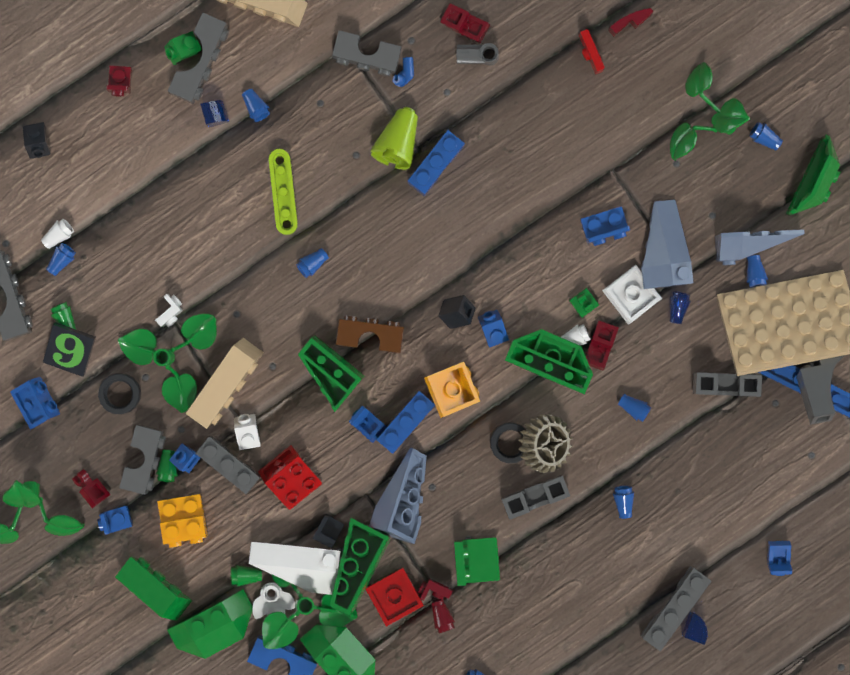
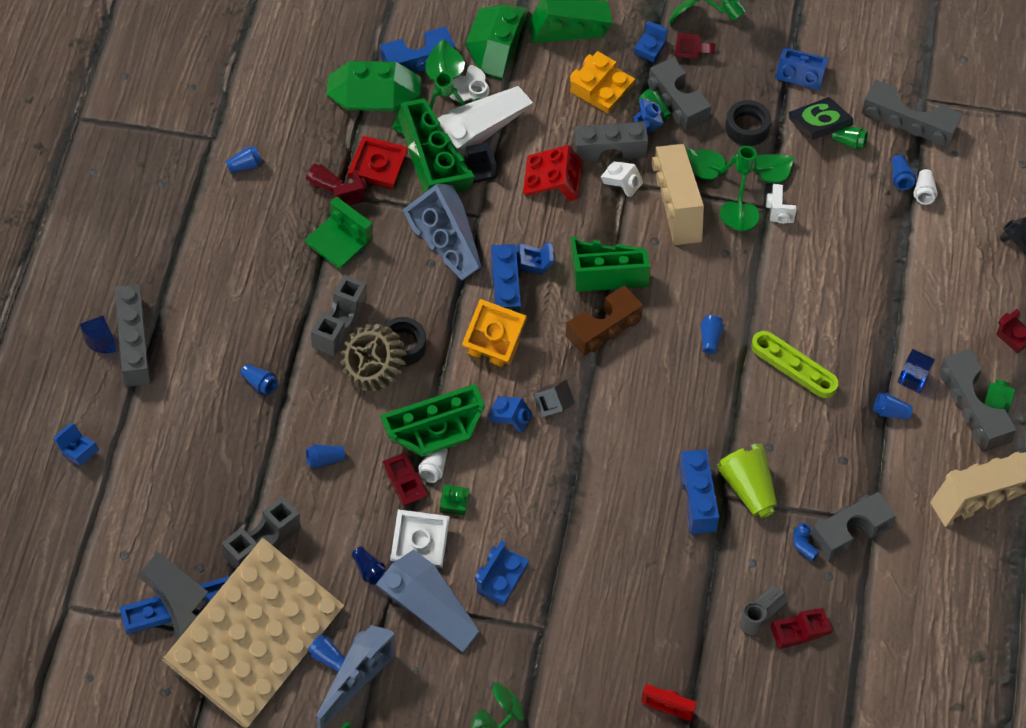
camera: 140 degrees right, 30 degrees down
green cone [230,565,262,587] -> none

